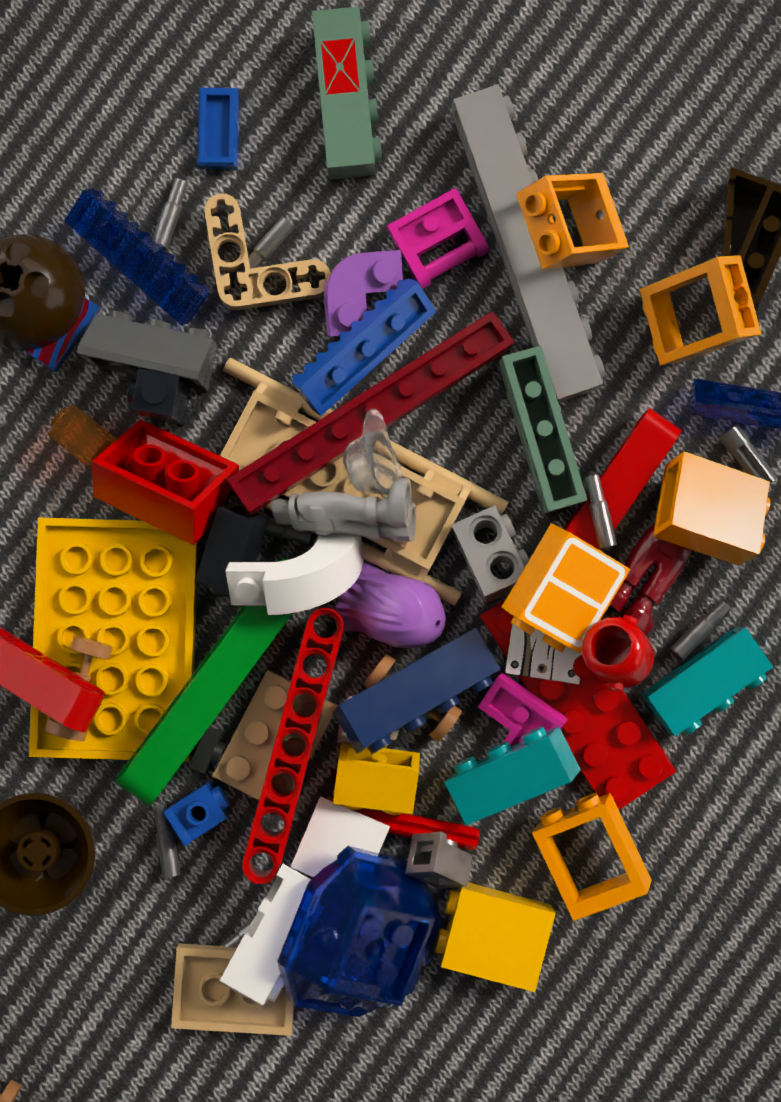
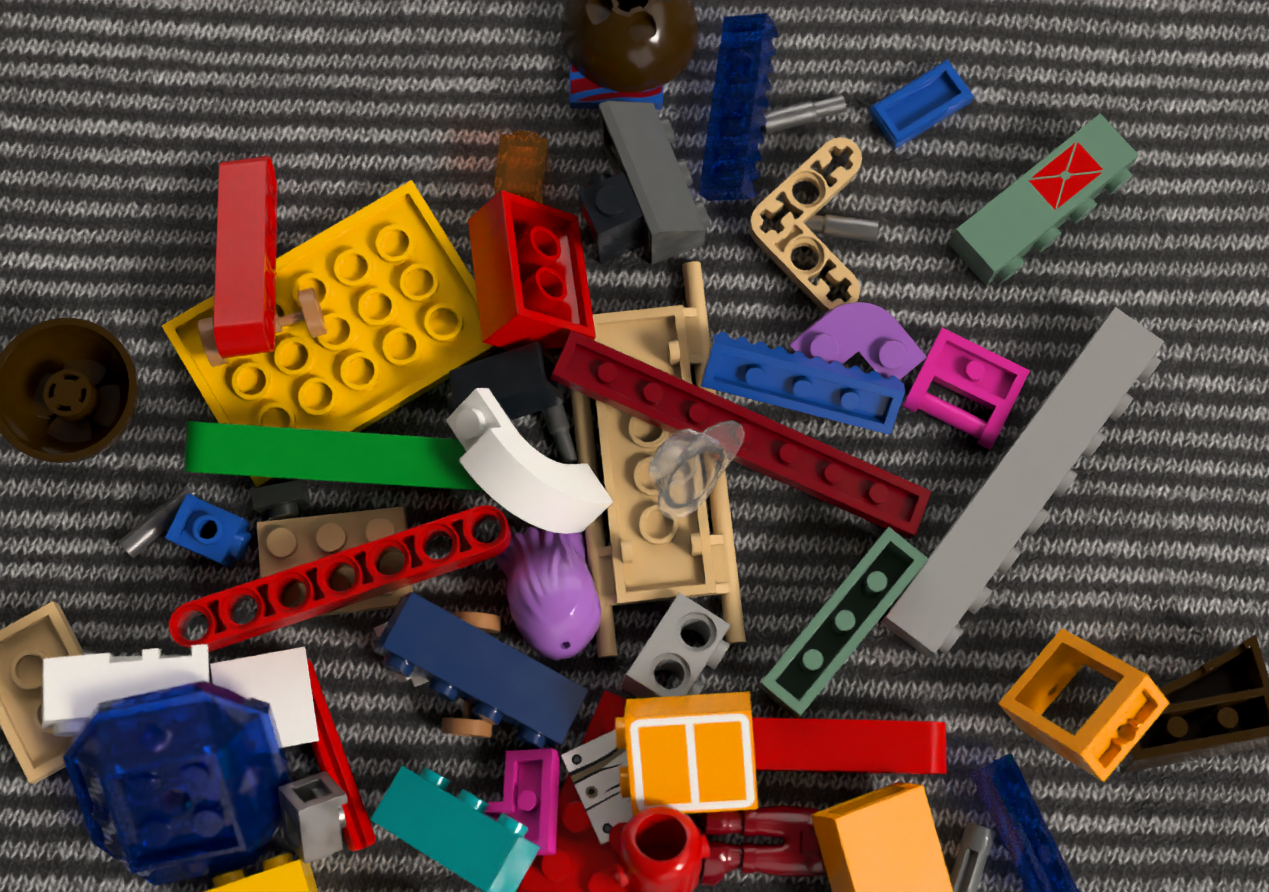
camera: 65 degrees right, 10 degrees down
light grey piece [272,478,417,542] -> none
yellow brick [333,743,420,815] -> none
light orange window [516,173,629,270] -> none
flat silver pin [585,475,617,549] -> none

